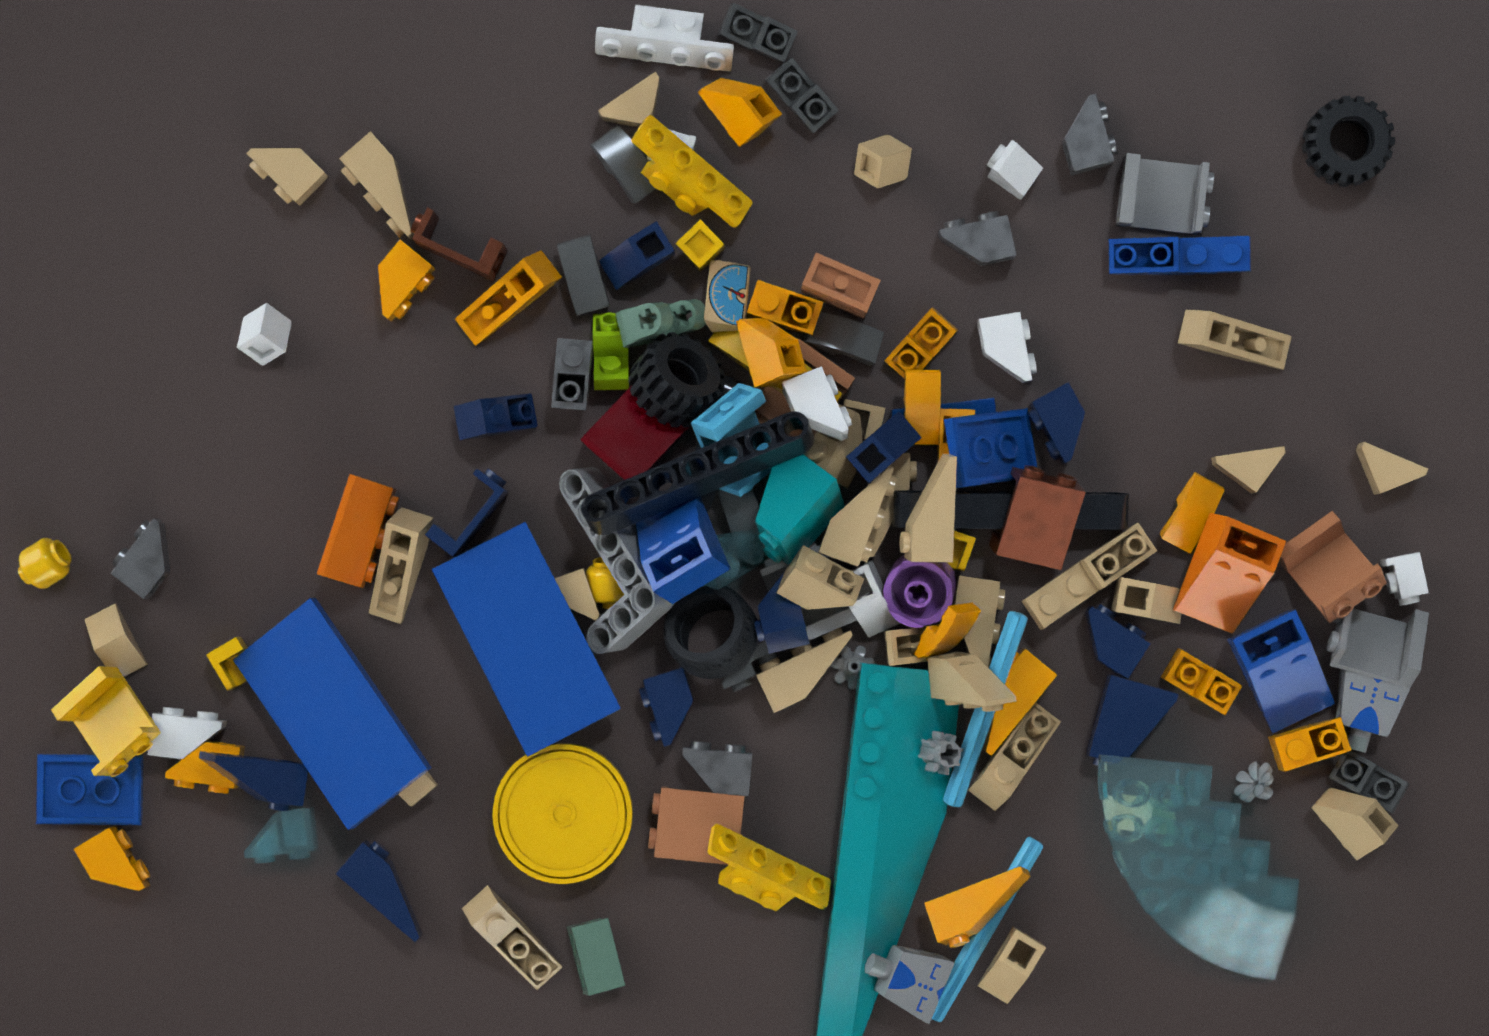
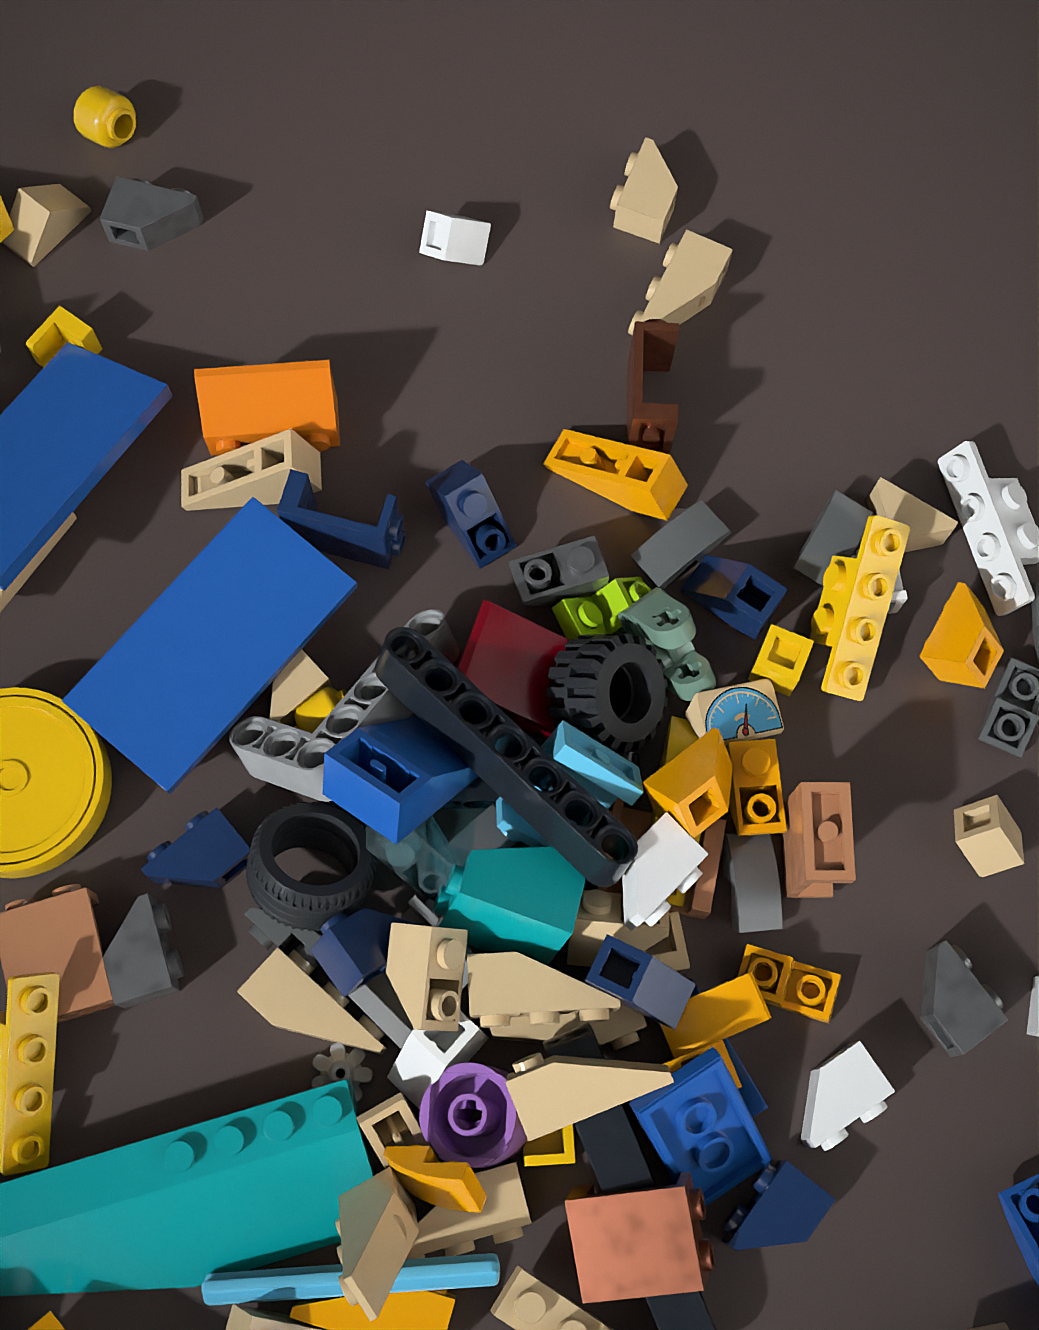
camera: 65 degrees right, 15 degrees down
light orange slope [378,239,435,322] -> none
light grey gear [918,731,963,775] -> none

